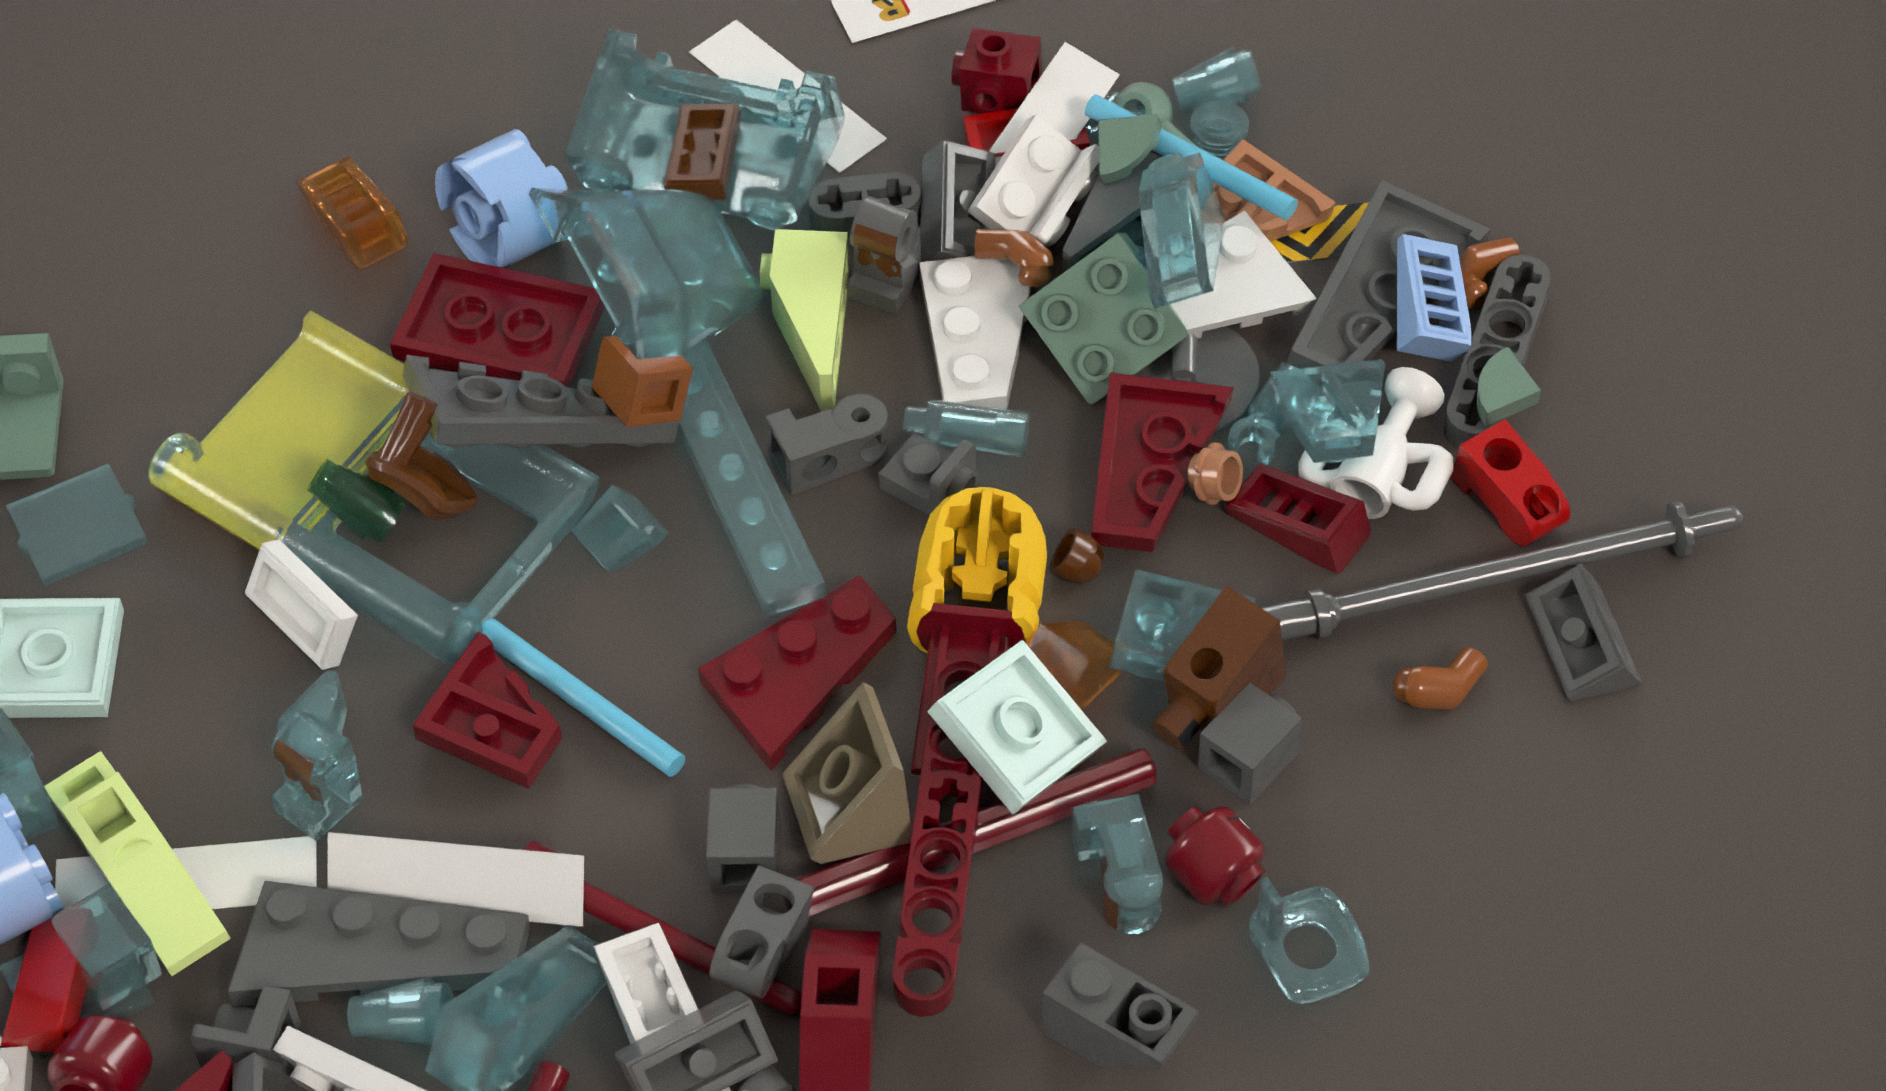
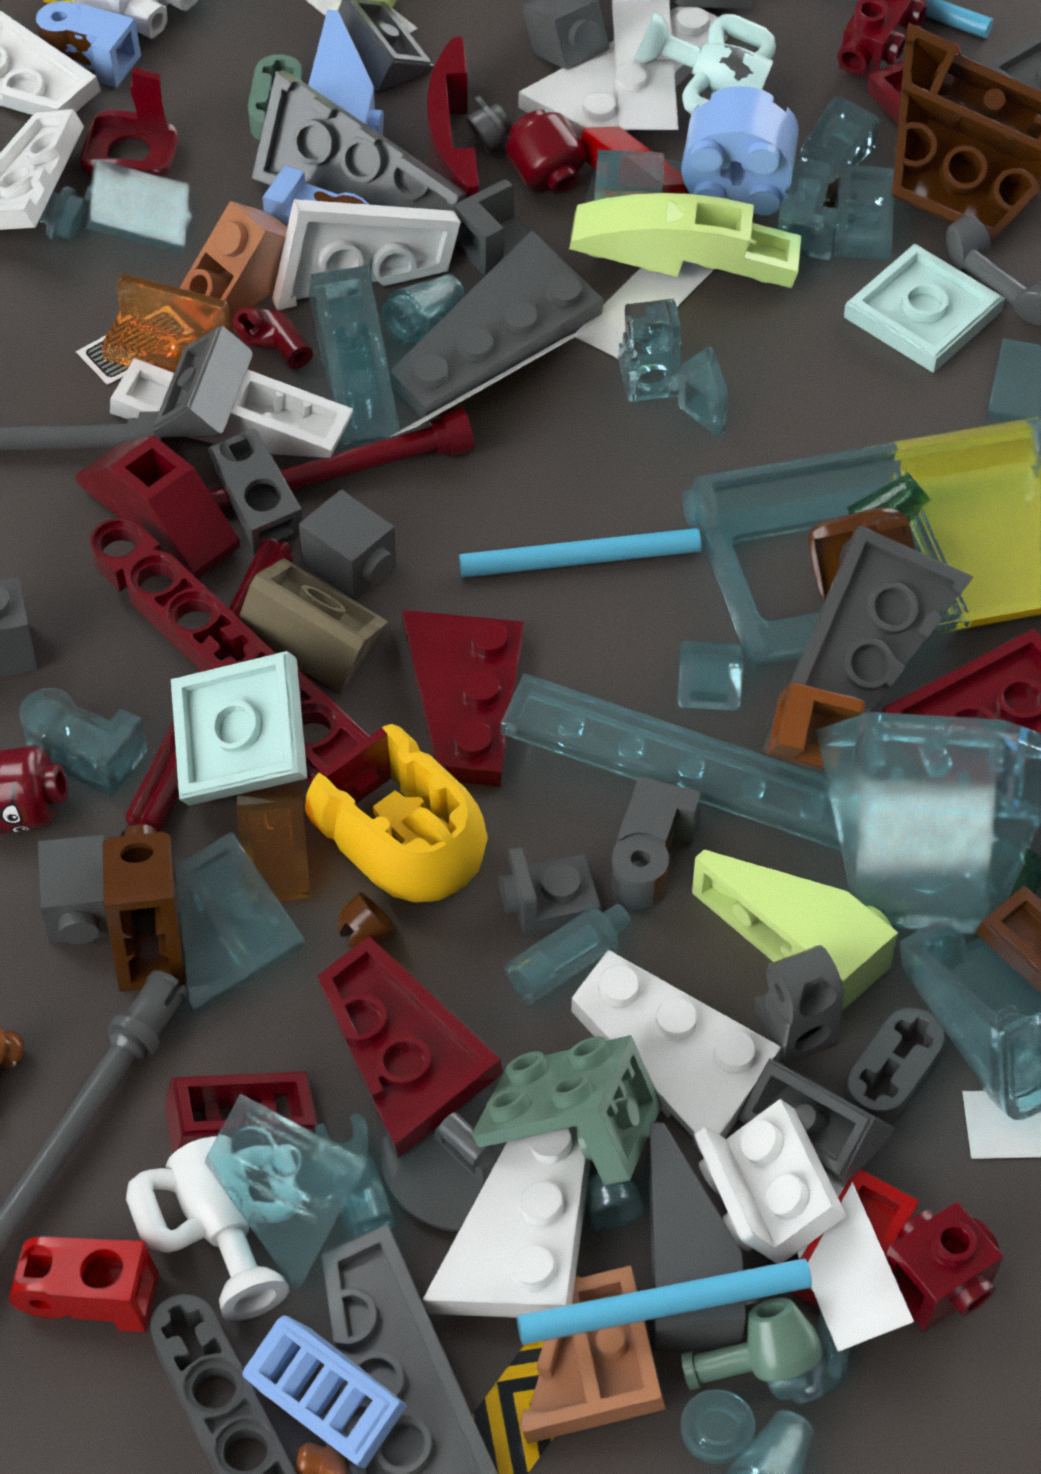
camera: 130 degrees right, 0 degrees up
white tile [244,539,358,670] -> none
dark red wing [412,632,562,789] -> none
dark orange arm [974,229,1054,287] -> none
sand green tile [1098,114,1161,184] -> none
clear light blue slope [1138,152,1225,309] -> none
nougat plate [1188,442,1243,505] -> none
sand green tile [1477,347,1541,427] -> none

